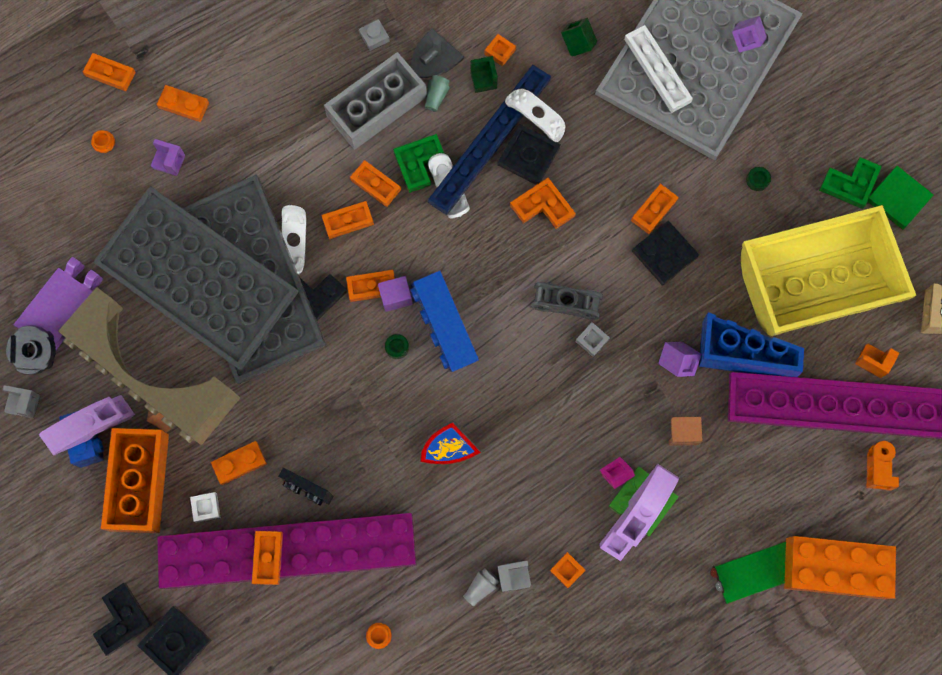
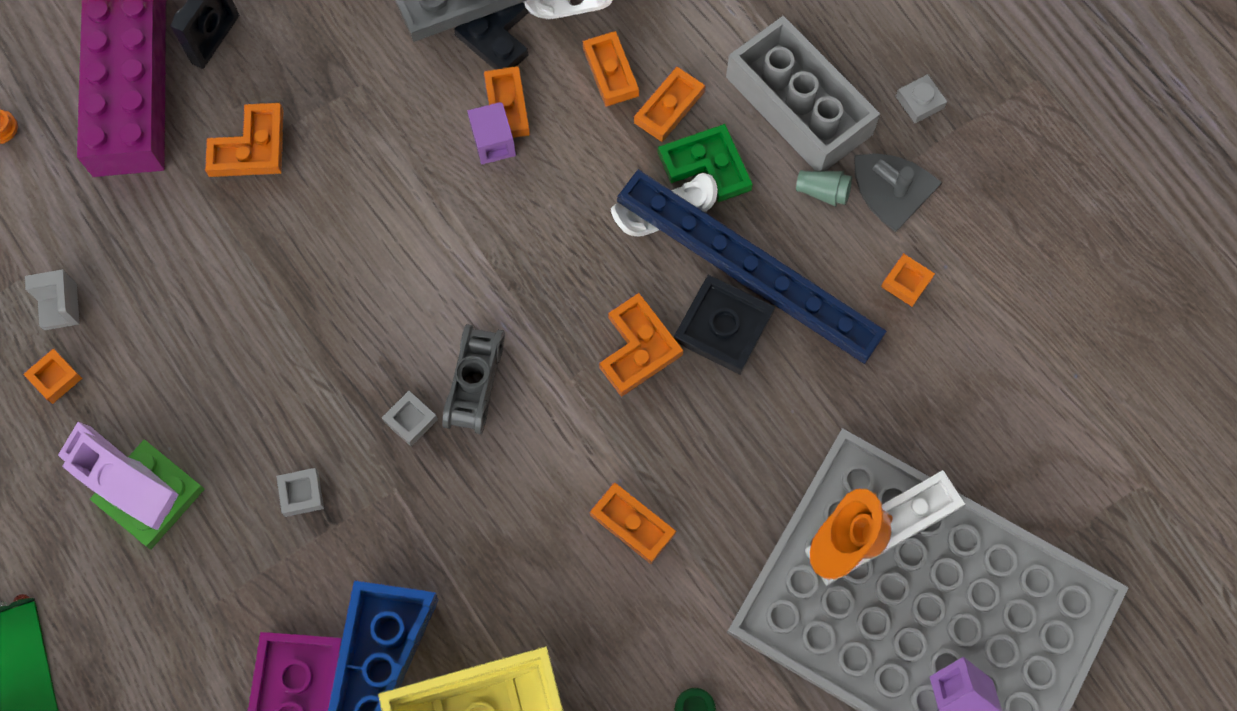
camera: 90 degrees right, 5 degrees down
dark green tile [385,334,409,359] -> none
blue wedge [410,271,479,372] -> none
shield [420,421,481,464] -> none
light grey cone [463,568,500,606] -> none
dark green panel [470,56,498,93] -> none
white piece [505,89,565,142] -> none
dark green panel [561,17,597,57] -> none
dark pink plate [600,457,635,489] -> none
black plate [632,220,699,286] -> none
medium lavender panel [659,342,702,377] -> none
nougat panel [669,417,702,446] -> none
none -> orange plate [205,103,283,177]
none -> light grey plate [276,468,324,517]
none -> orange piece [809,489,893,579]

